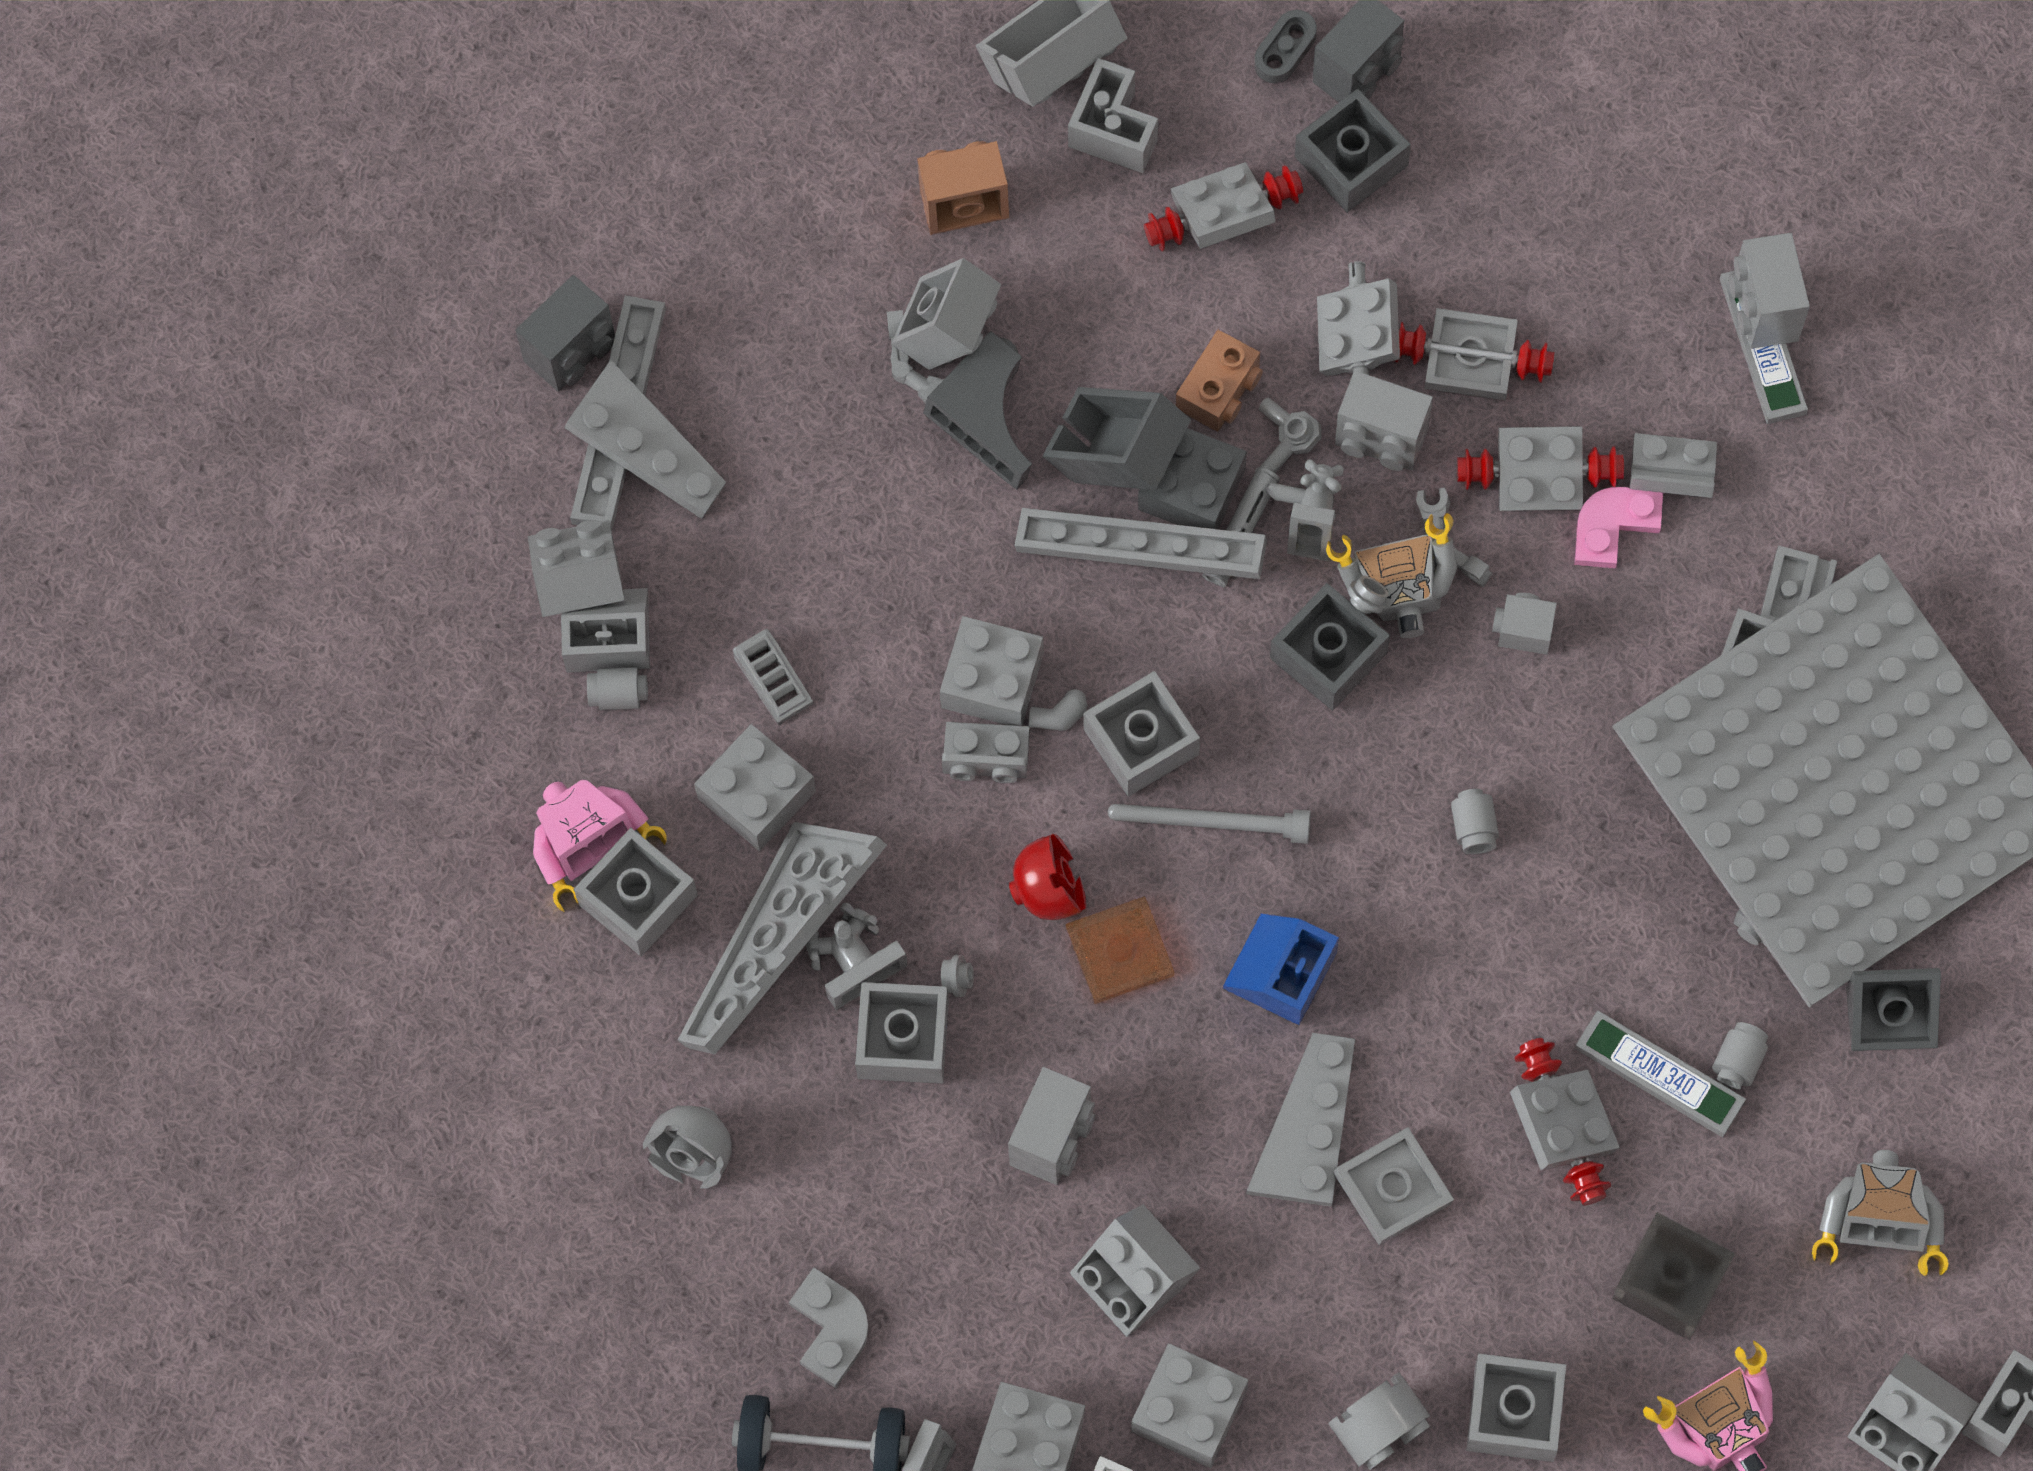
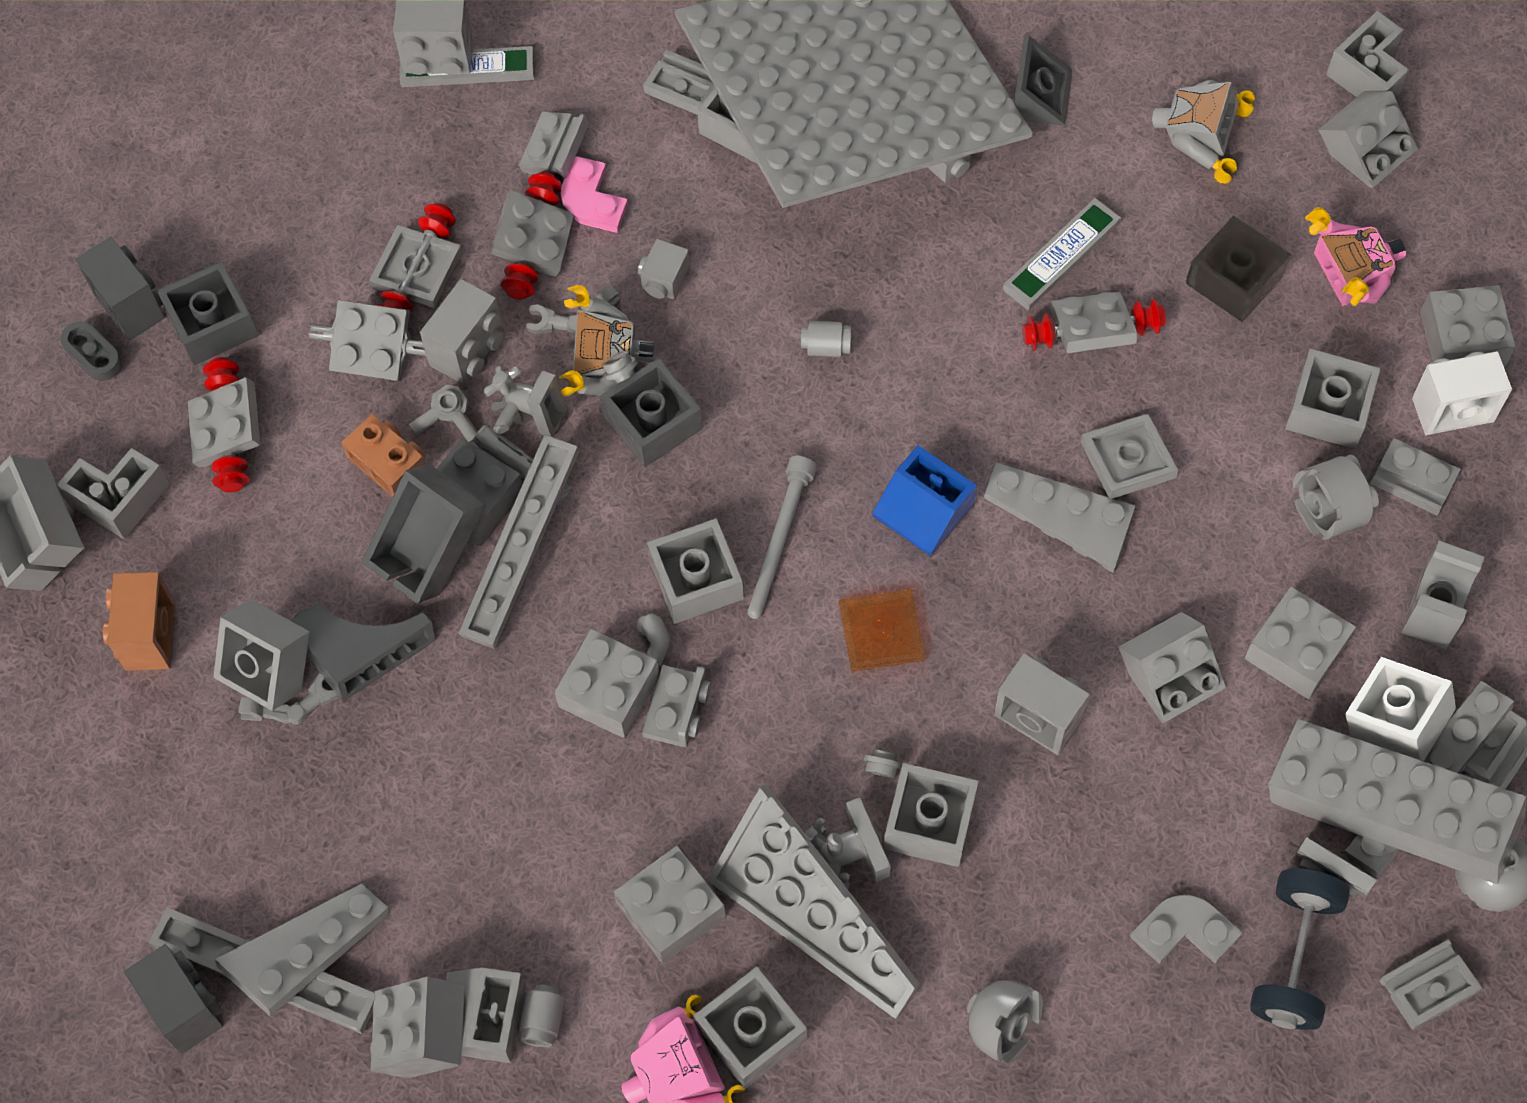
camera: 80 degrees left, 5 degrees down
light grey slope [733,629,814,725] -> none
red cylinder [1009,834,1087,921] -> none
light grey brick [1712,1022,1768,1089] -> none

